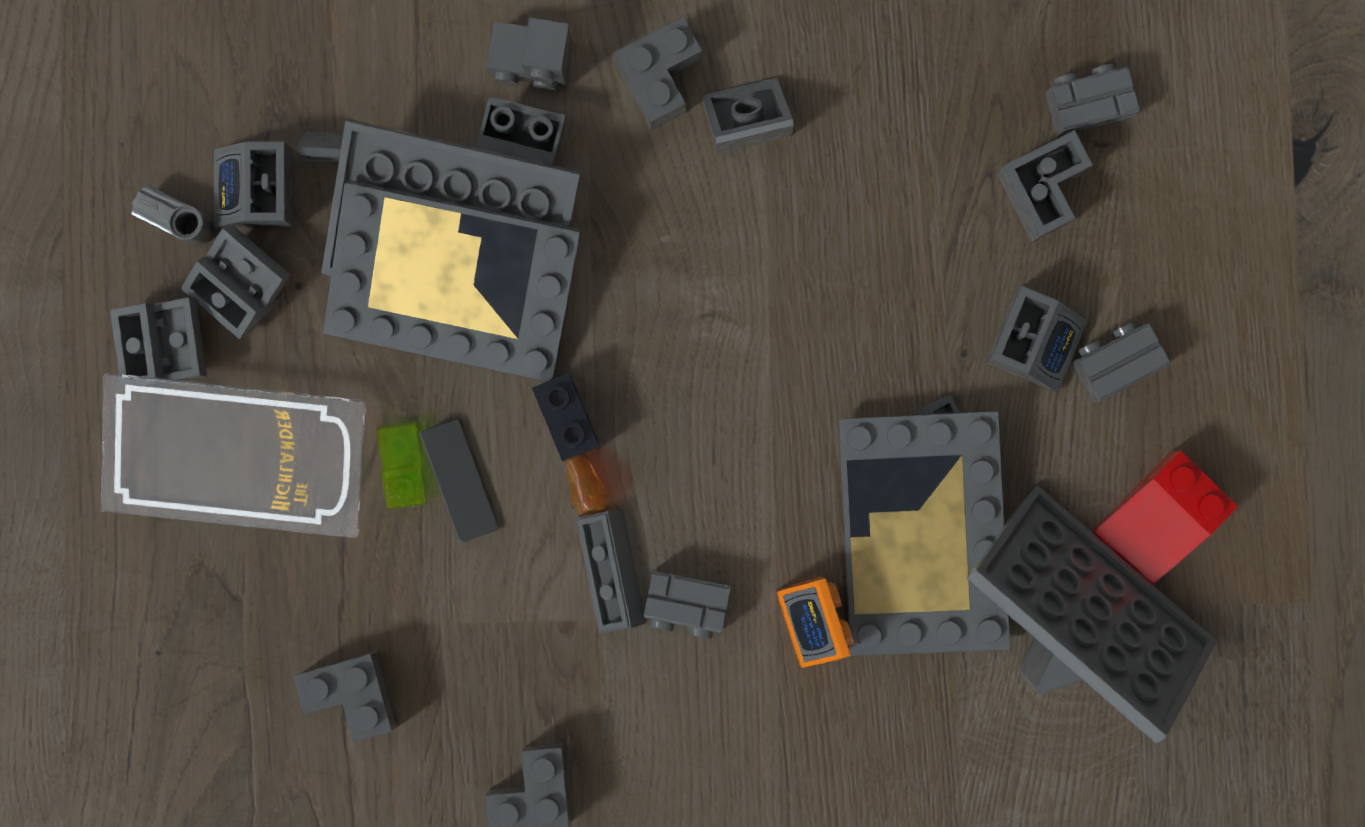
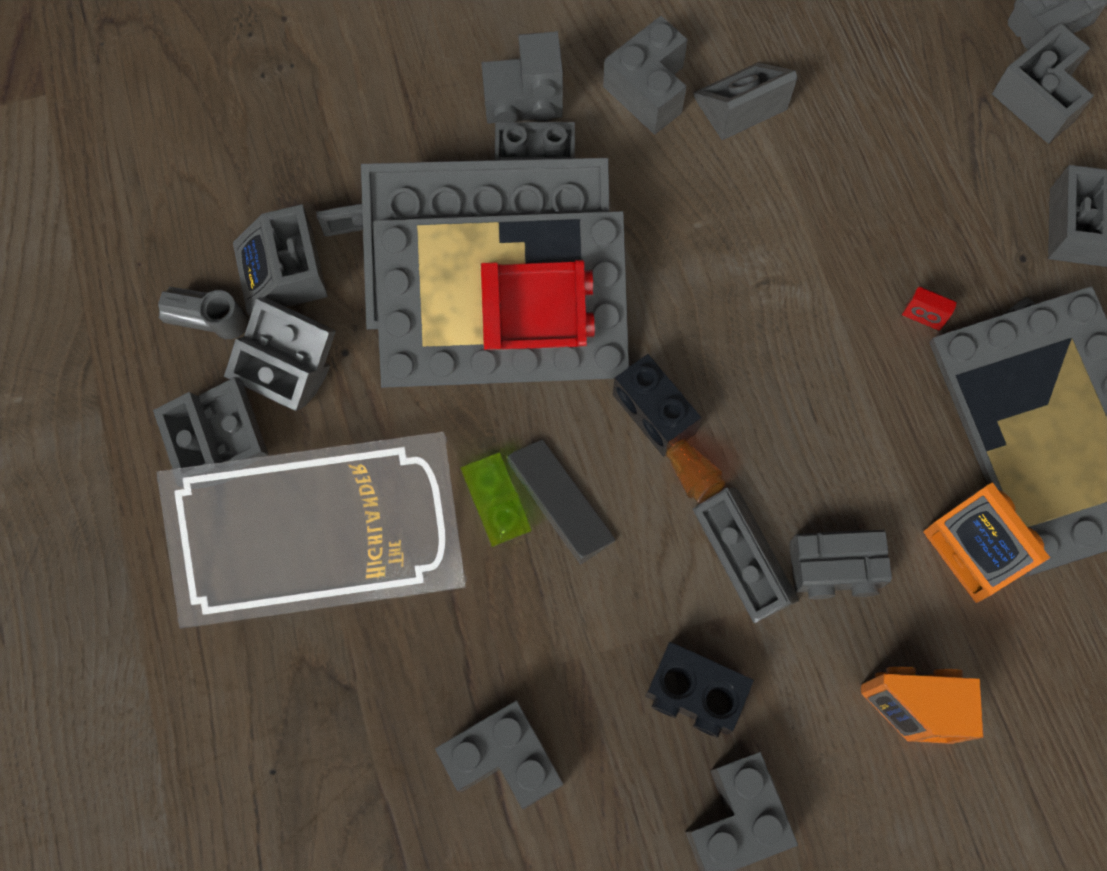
camera: 15 degrees left, 15 degrees down
none -> red panel [481,260,595,350]
none -> black brick [645,641,754,738]
none -> orange slope [861,667,983,744]
none -> red tile [902,287,957,331]

